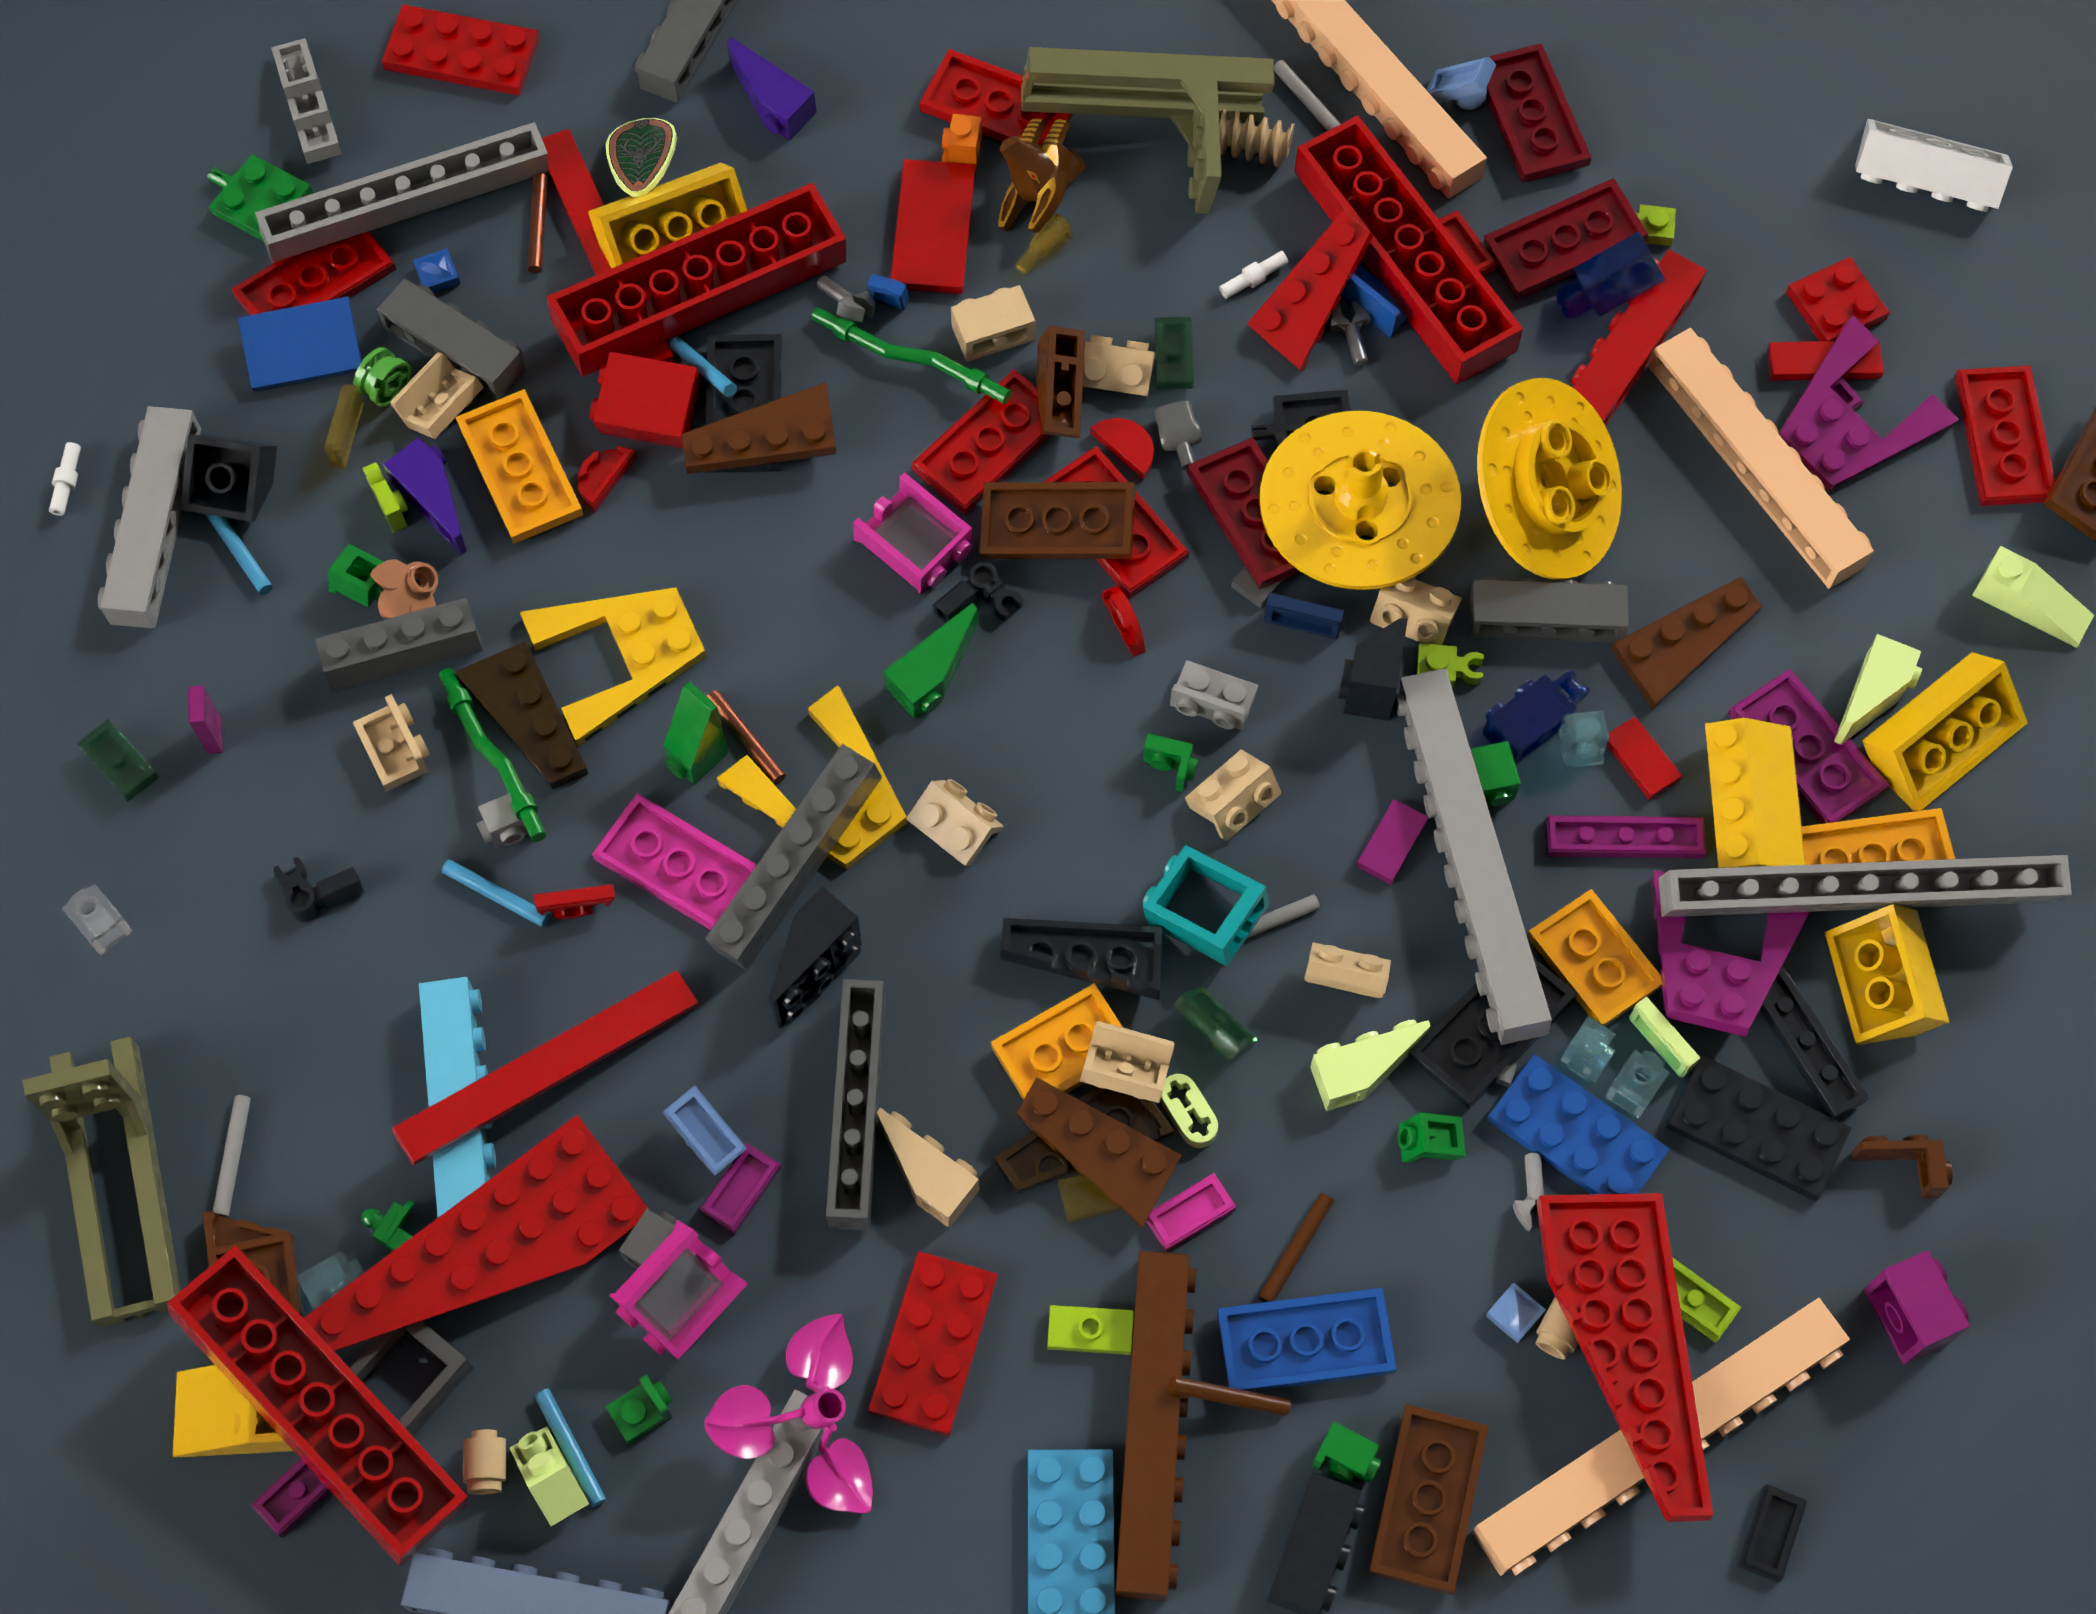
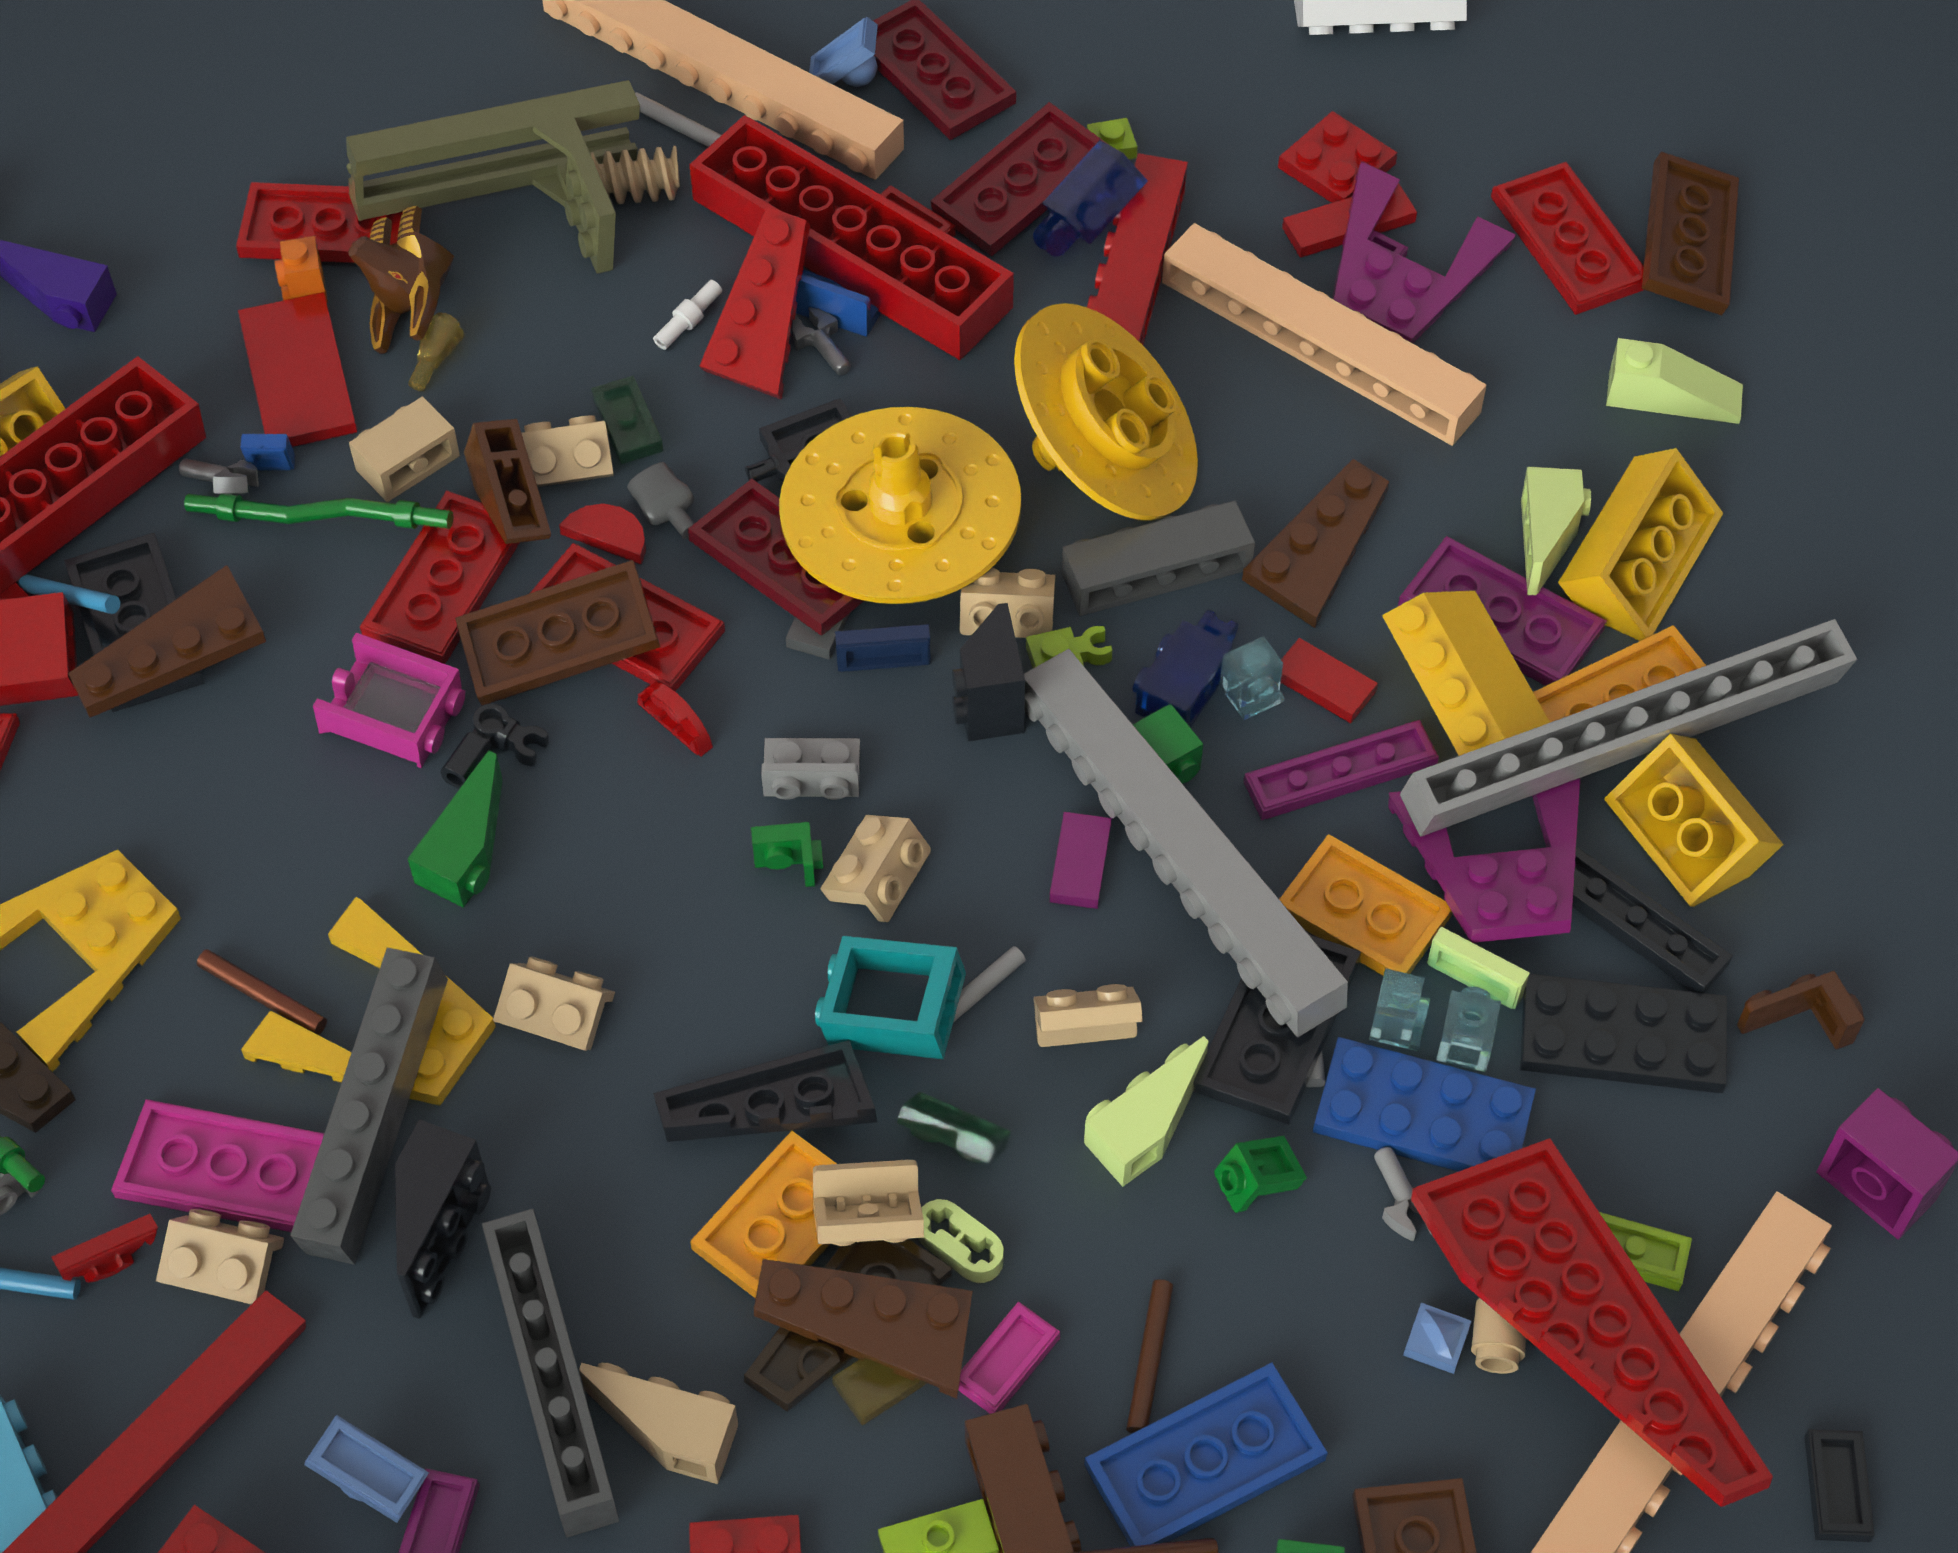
camera: 20 degrees left, 10 degrees down
green slope [663,681,728,785] -> none
none -> tan bracket [156,1209,284,1304]

